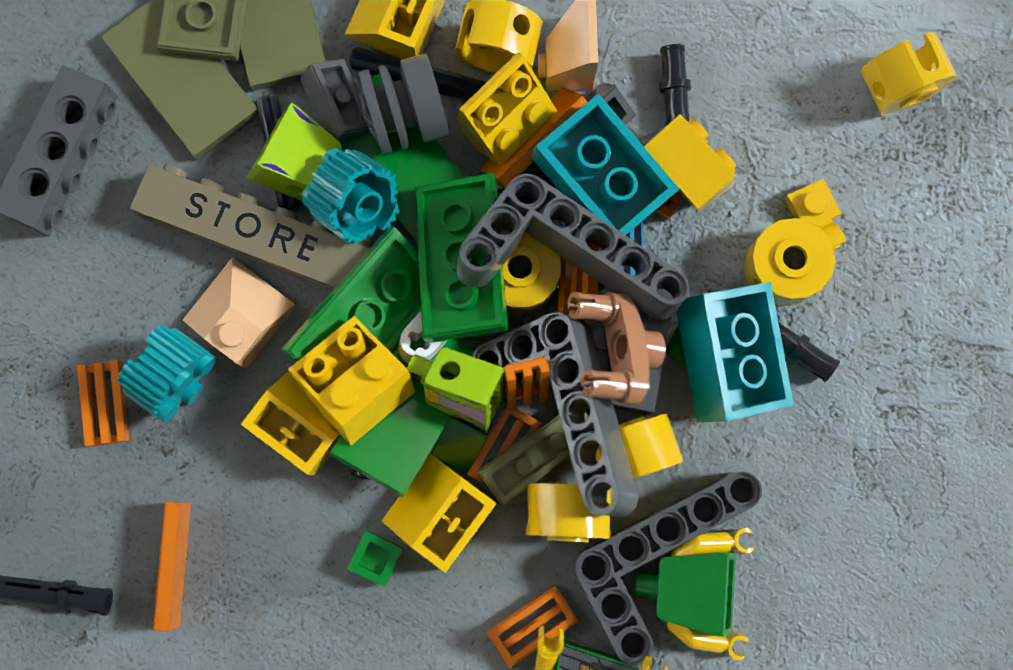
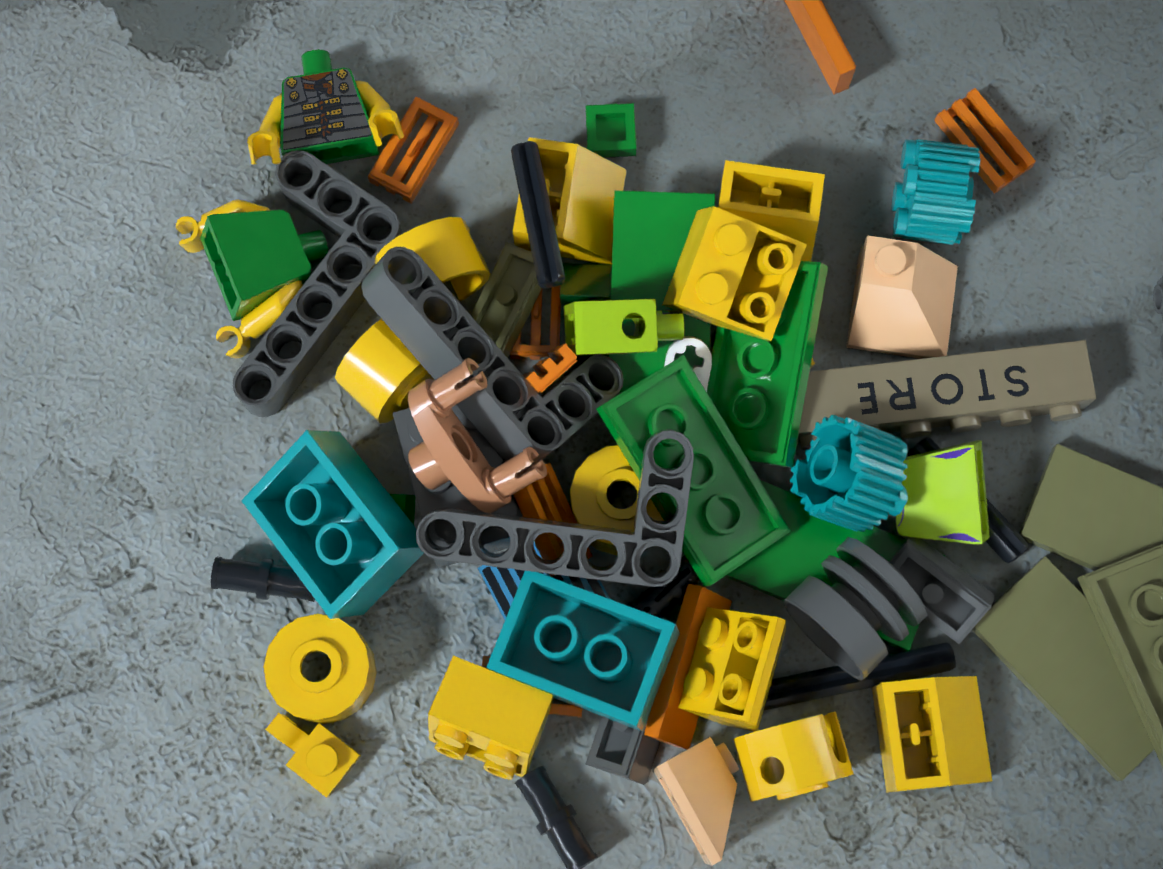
camera: 155 degrees right, 5 degrees down
none -> black axle [511,141,565,288]

